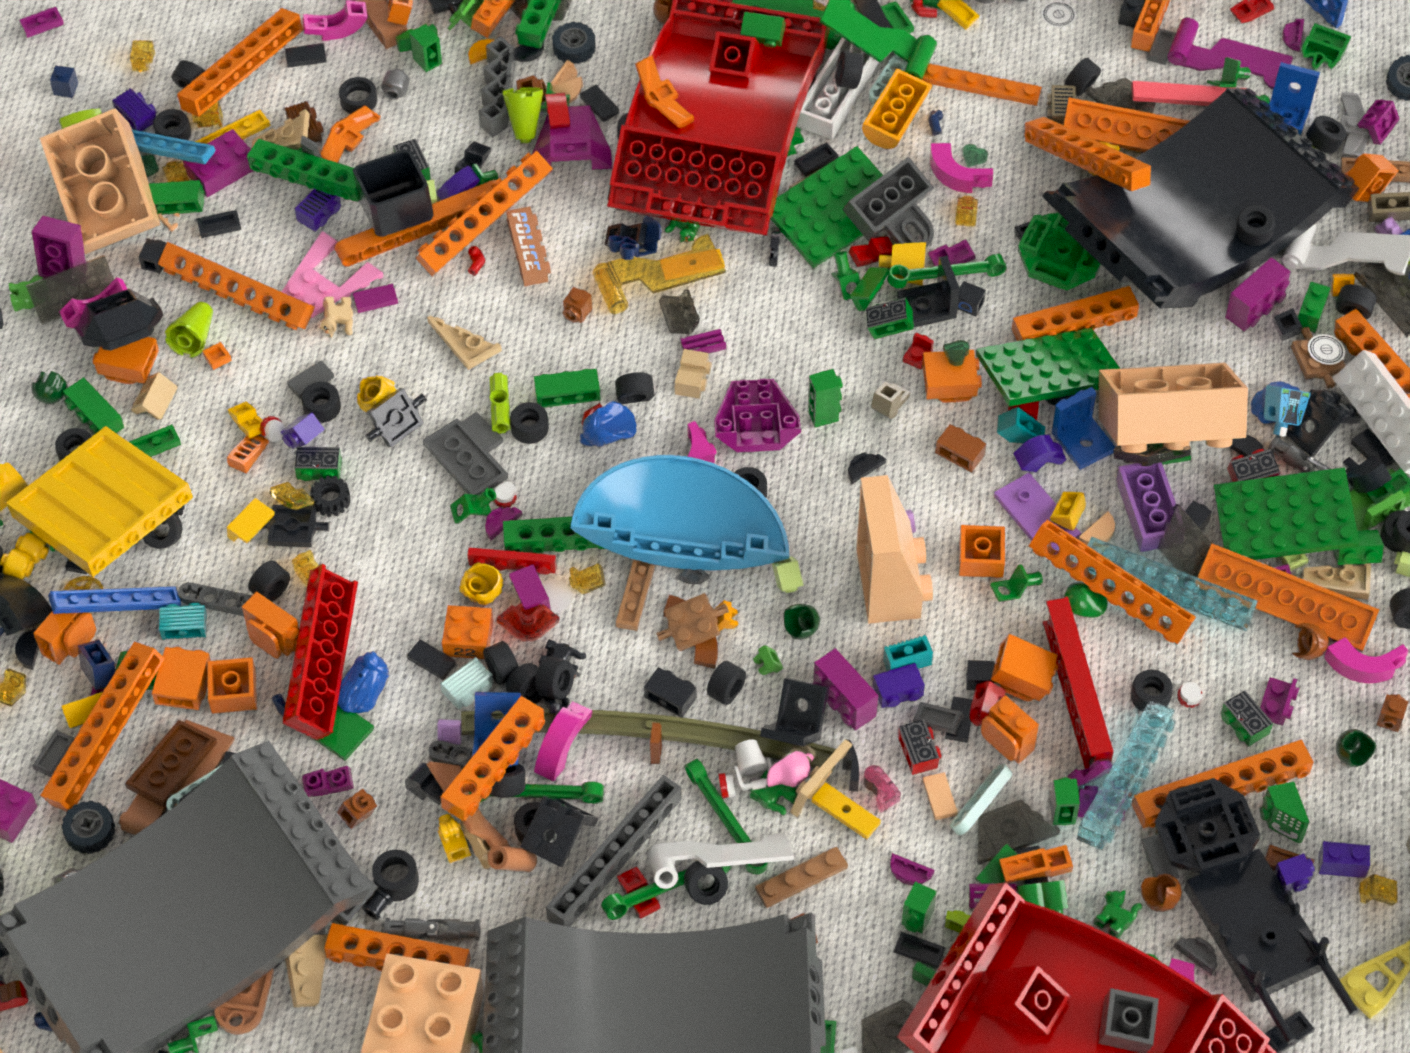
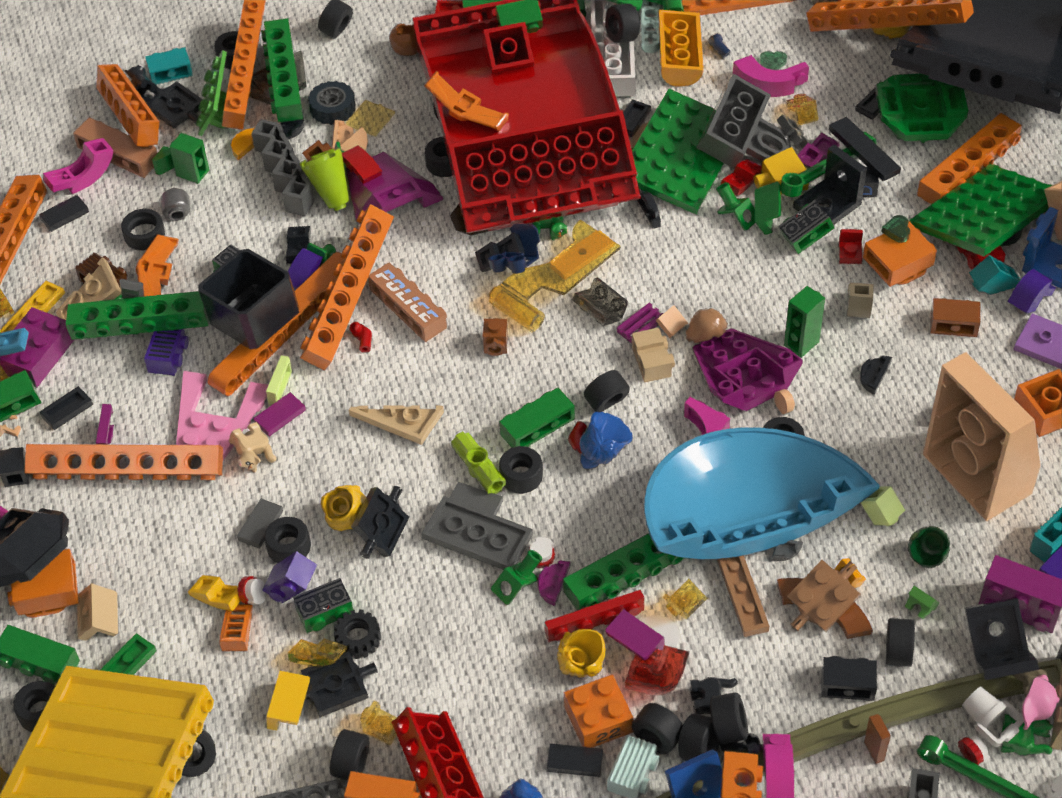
camera: 25 degrees left, 5 degrees down
lime cone [165,302,213,357] -> none
orange plate [202,342,232,370] -> none
black tile [580,85,619,122] -> none
none -> magenta tile [96,404,114,445]
none -> yellowish green tile [266,355,292,406]
none -> clear yellow piece [346,100,395,137]
none -> light nougat tile [655,305,688,338]
none -> medium nougat hair [686,308,728,343]
none -> light nougat tile [774,389,795,414]
none -> dark grey plate [777,114,809,149]
none -> black tile [829,116,901,181]

